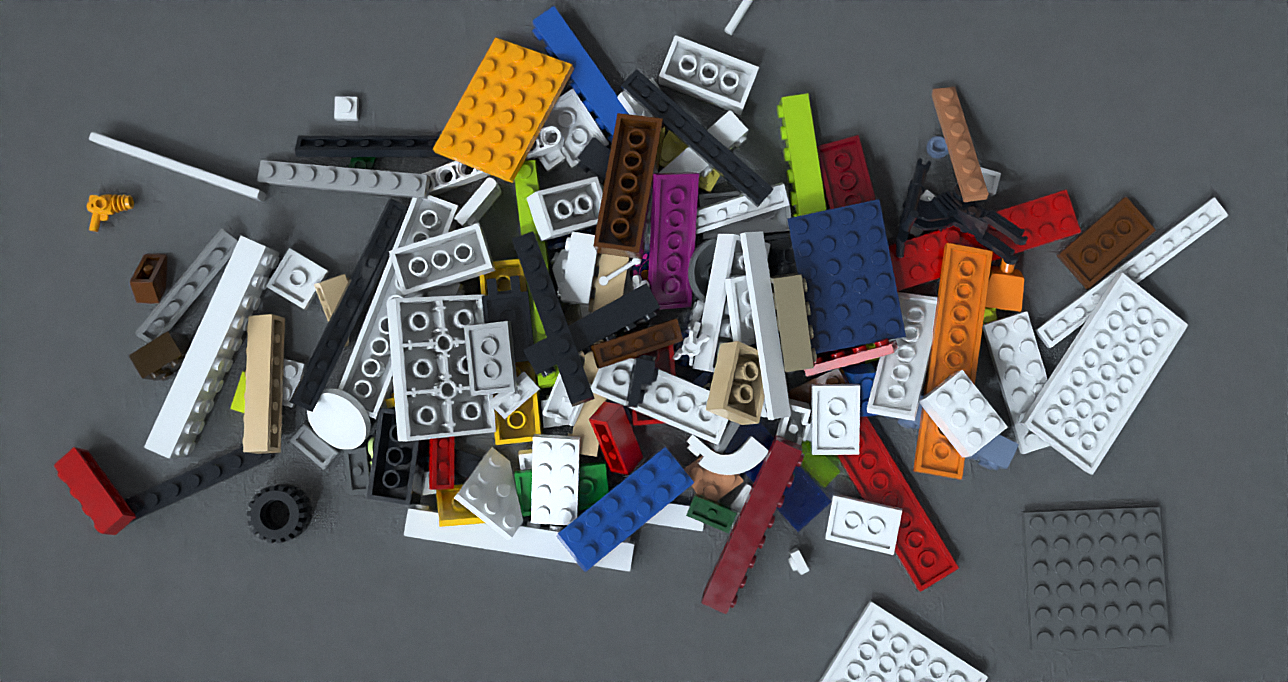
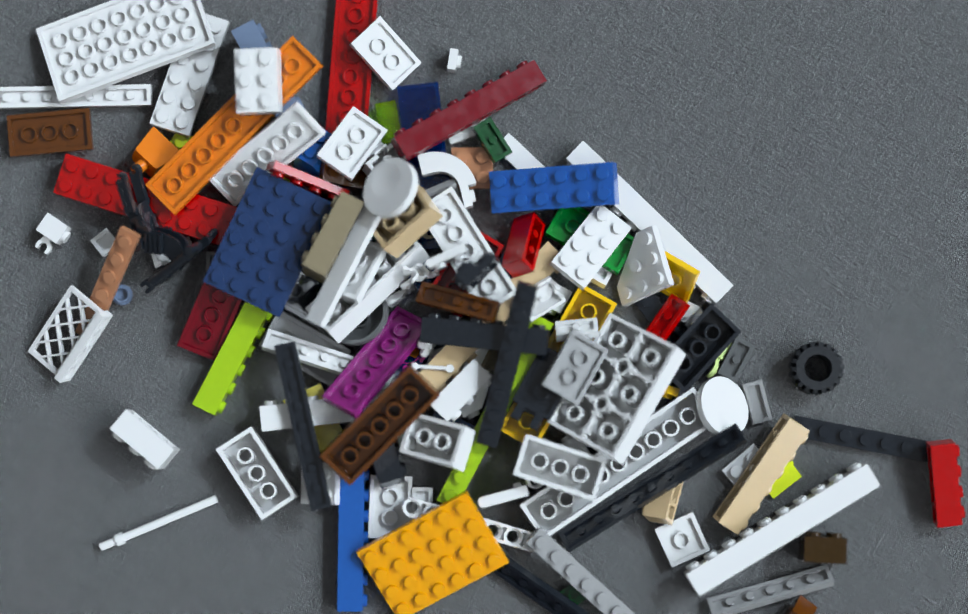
camera: 140 degrees left, 0 degrees up
none -> white fence [28,285,113,383]
none -> white brick [35,212,72,255]
none -> white brick [110,409,180,470]
none -> white piece [363,158,418,219]
none -> white plate [425,244,469,272]

